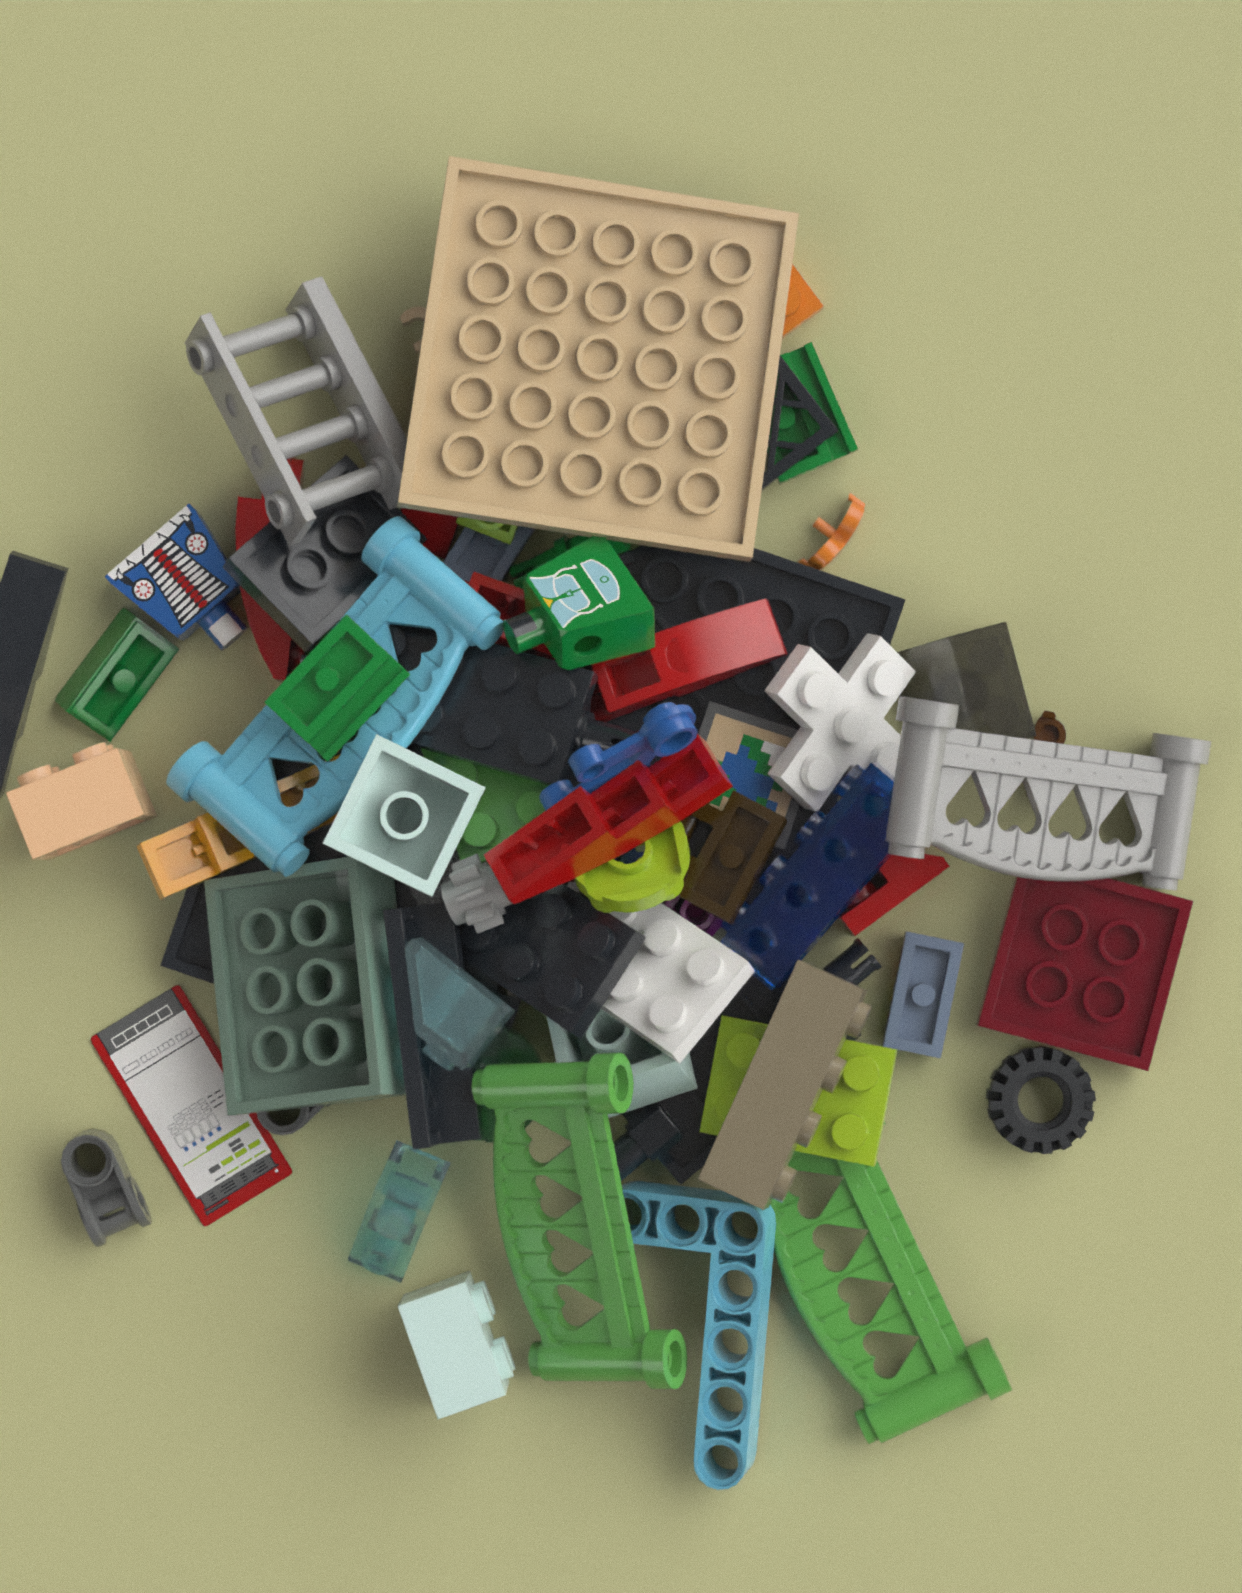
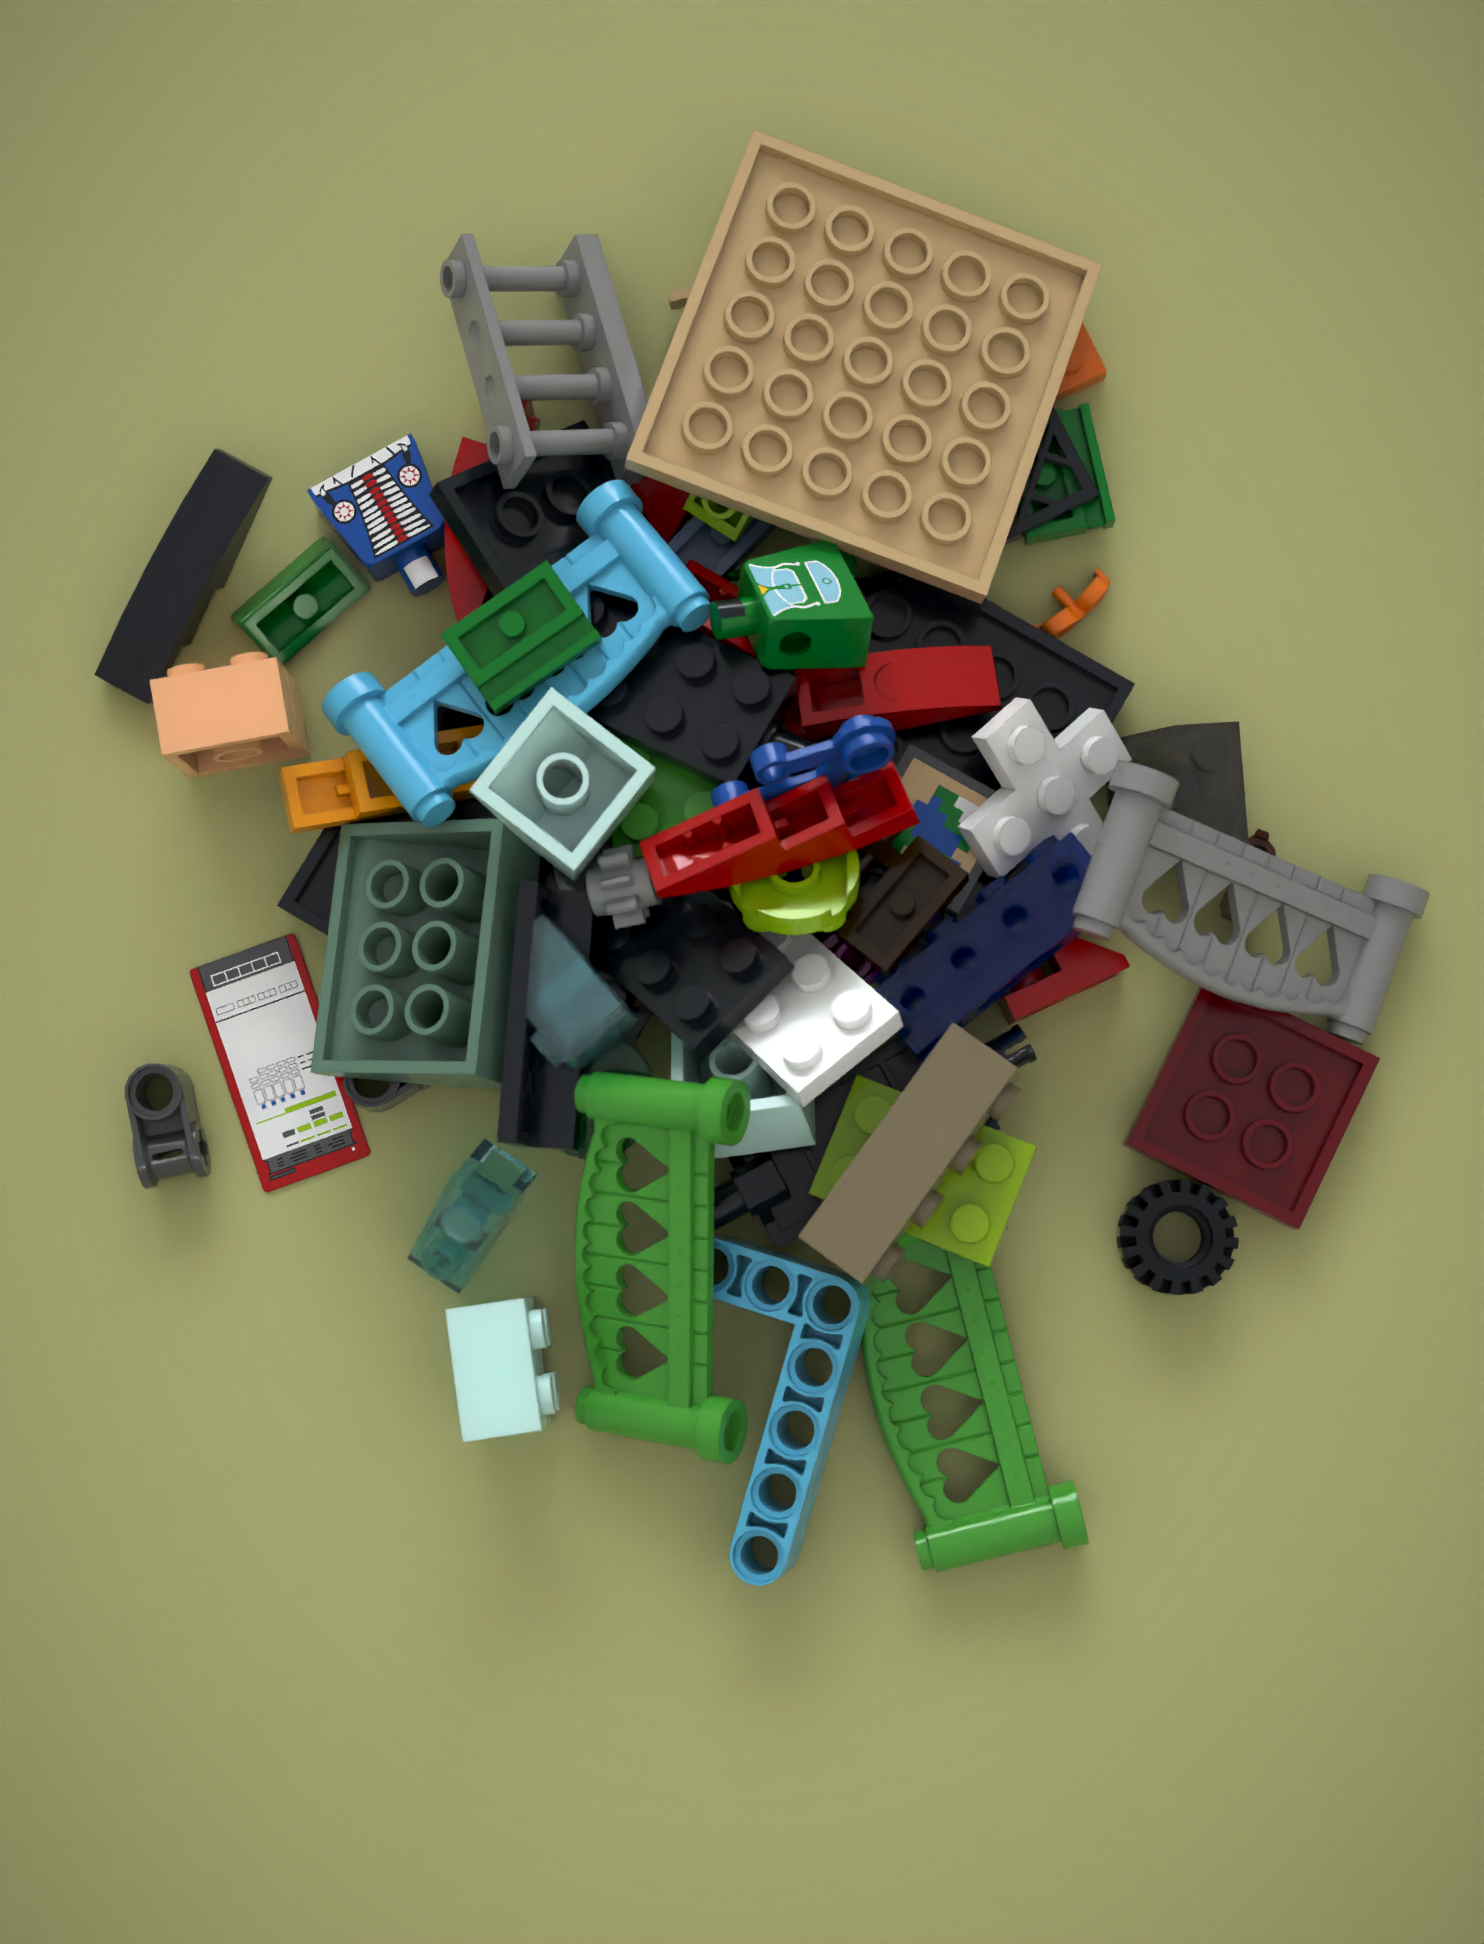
camera: 10 degrees right, 5 degrees down
sand blue plate [882,931,964,1058] -> none

